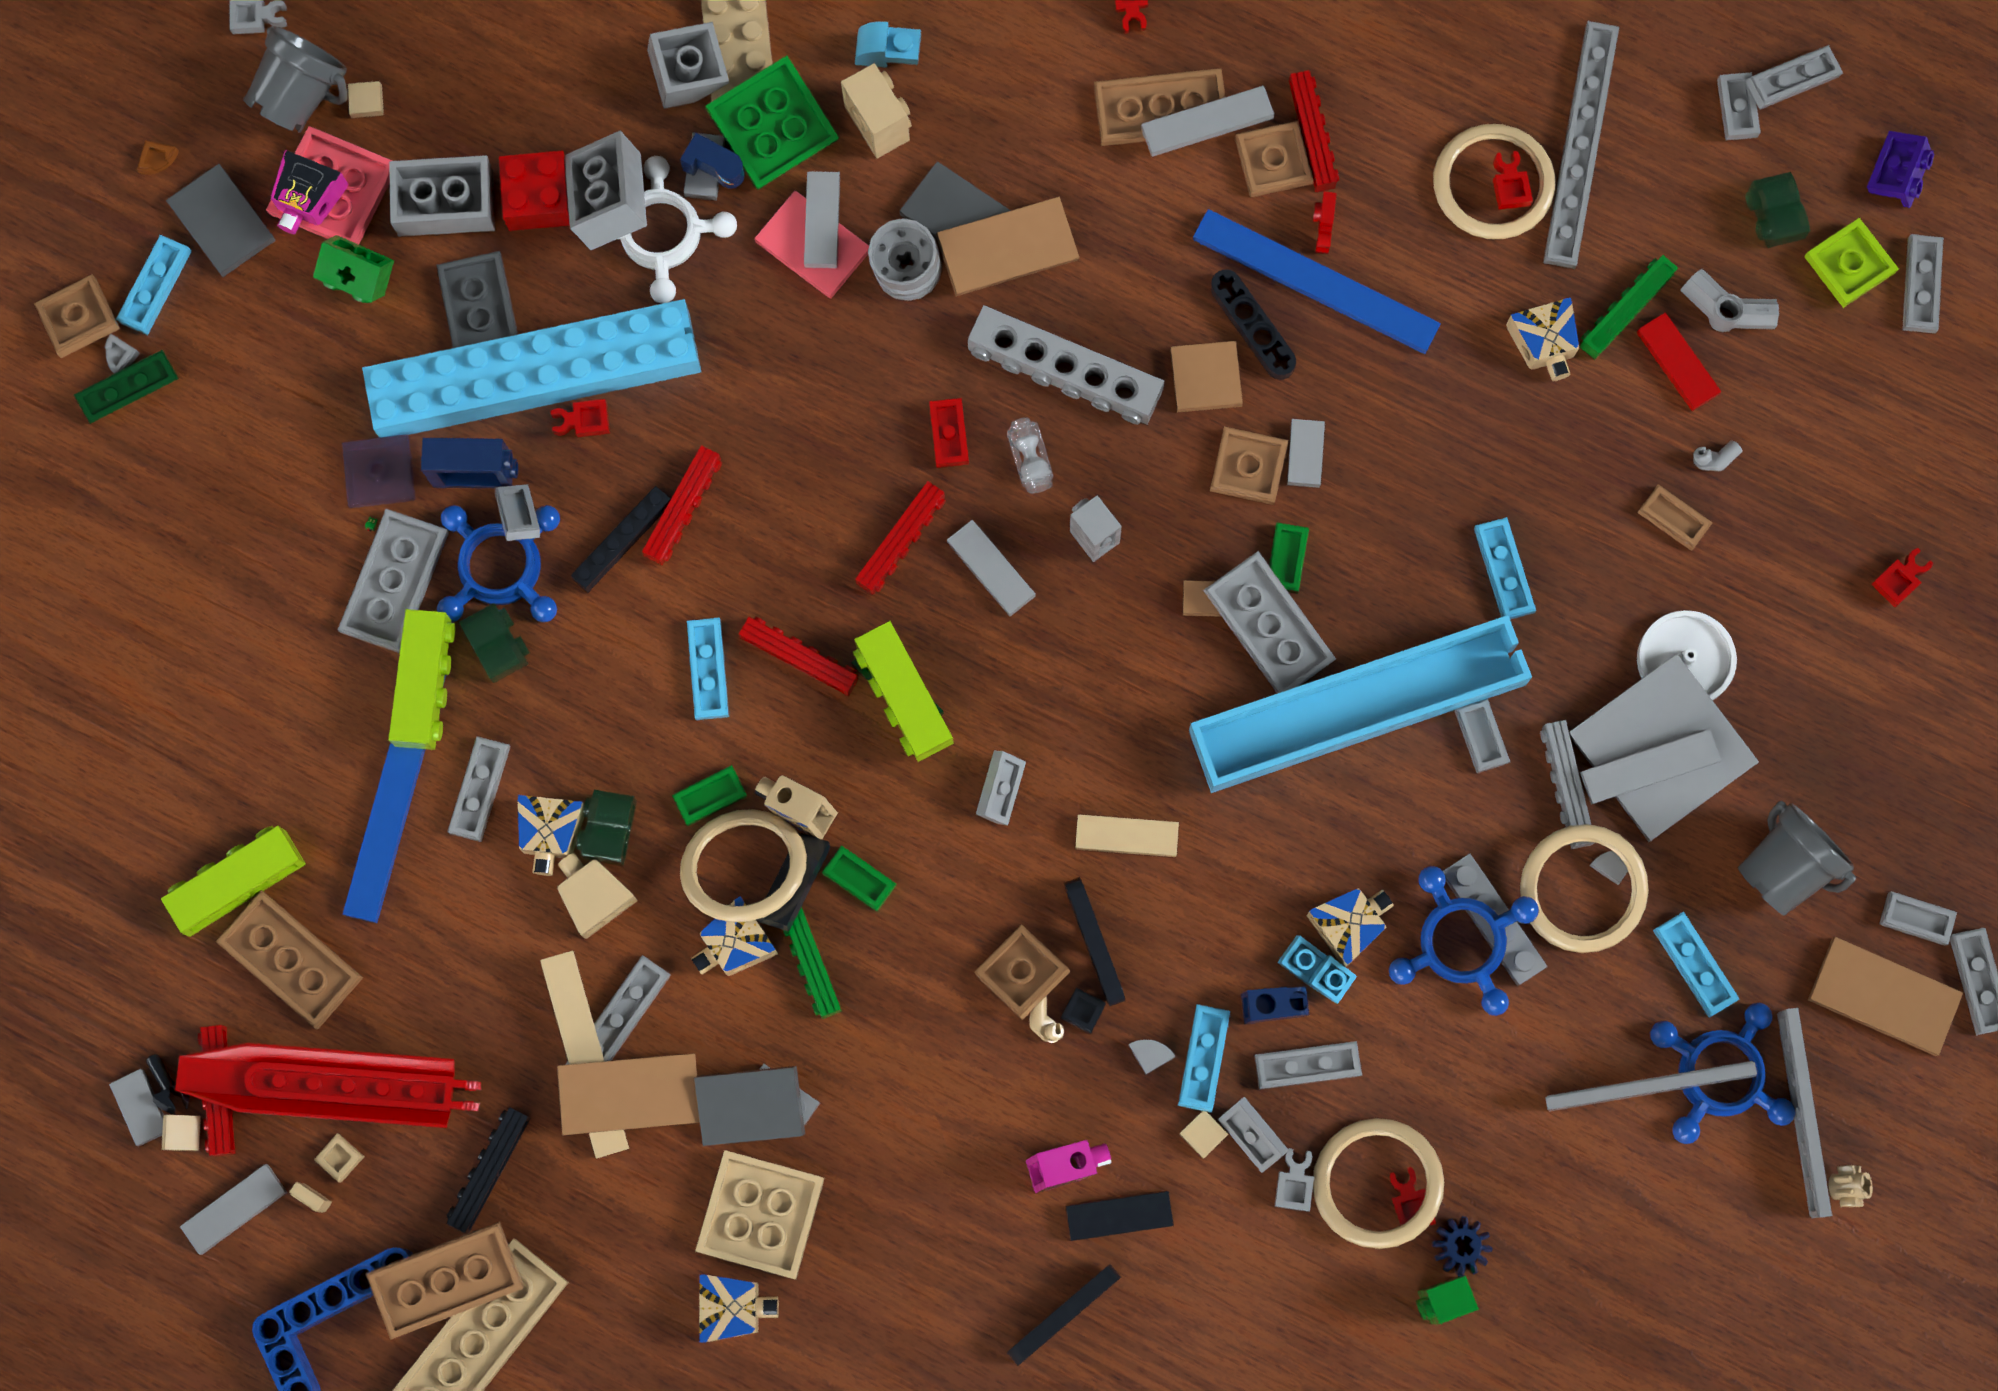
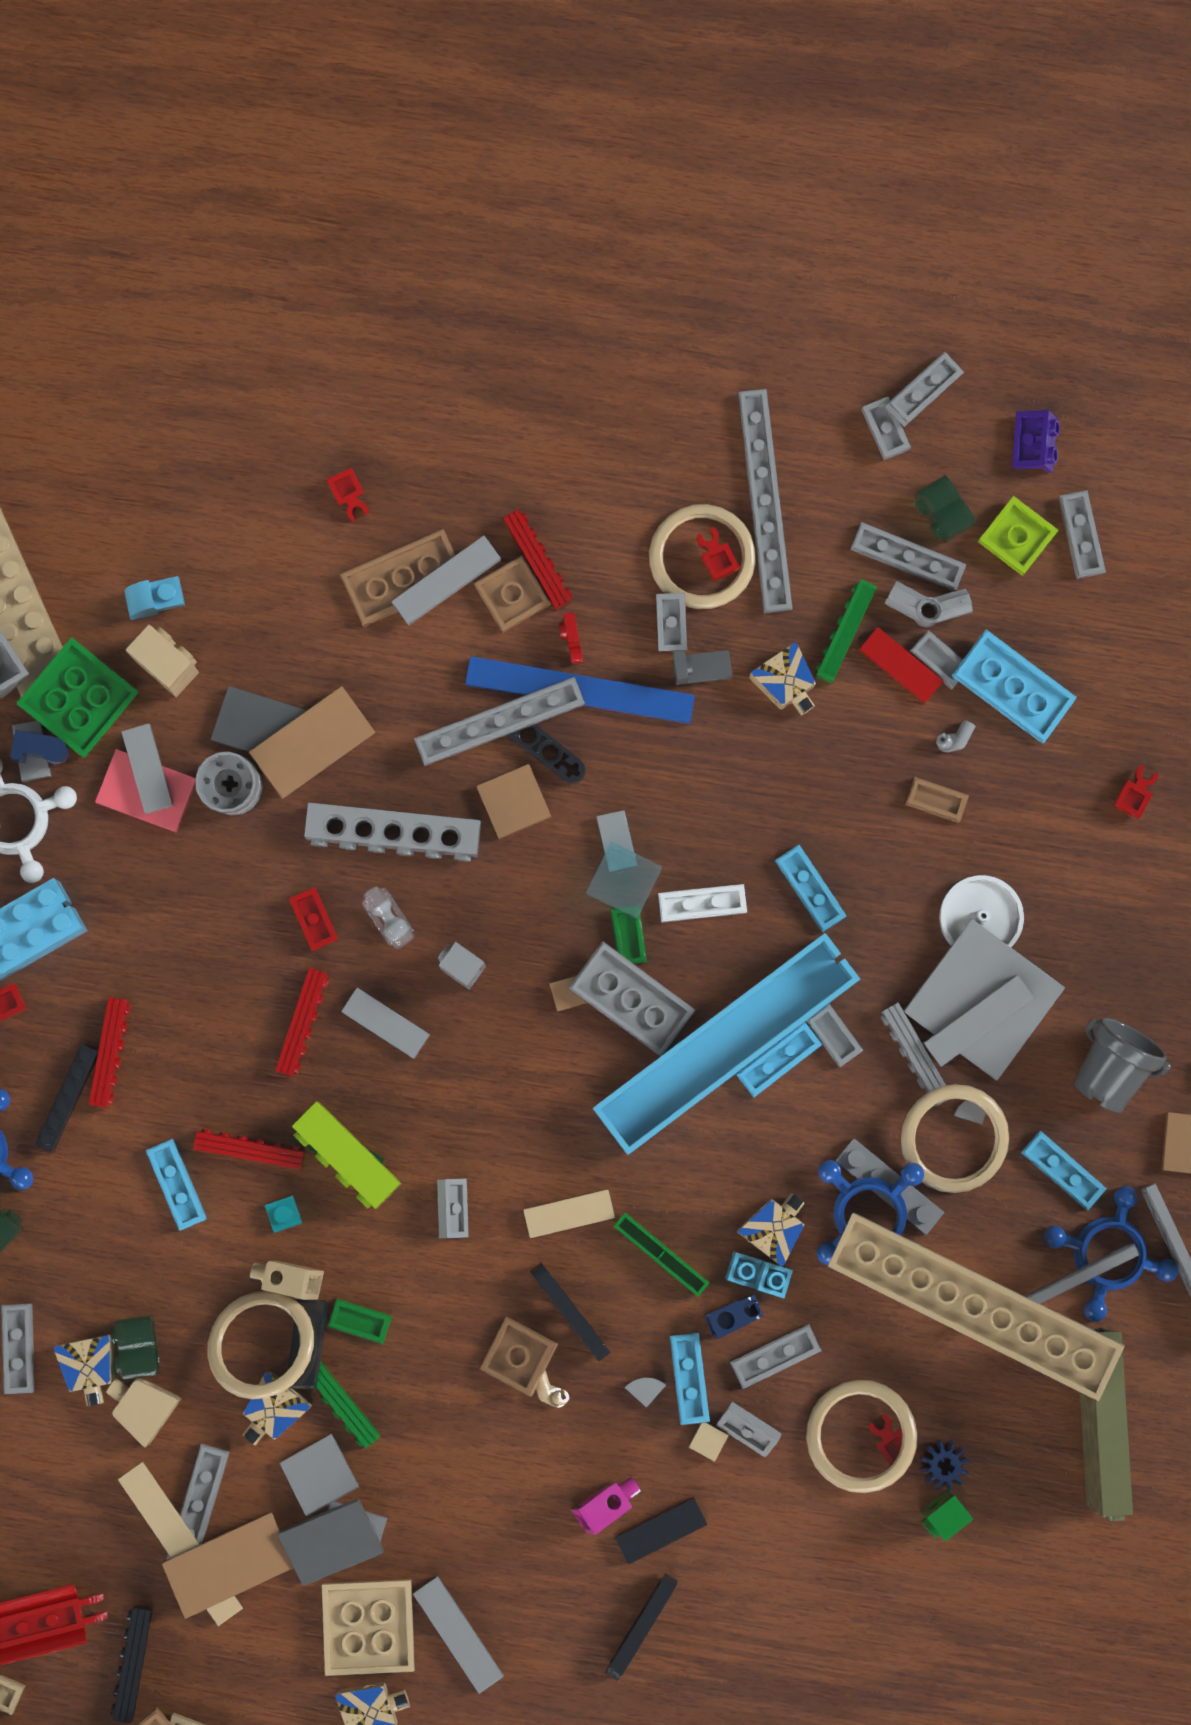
camera: 25 degrees left, 5 degrees up
green tile [672,765,748,826] -> none
black tile [1060,988,1106,1034] -> none
medium nougat tile [1210,426,1288,505] -> none
light grey plate [1274,1148,1314,1212] -> none
none -> teal plate [265,1196,302,1233]
none -> light grey tile [280,1434,359,1517]
none -> light grey tile [413,1576,504,1694]
none -> light grey tile [414,677,585,766]
none -> clear light blue tile [586,842,663,919]
none -> green piece [613,1212,709,1297]
none -> light grey plate [656,593,687,652]
none -> white tile [658,884,747,922]
none -> dark grey bracket [672,650,732,685]
none -> medium azure tile [736,1022,822,1098]
none -> tan plate [828,1213,1125,1401]
none -> light grey tile [850,522,967,592]
none -> light grey tile [909,630,963,690]
none -> medium azure tile [951,629,1077,744]
none -> olive brick [1080,1327,1133,1521]

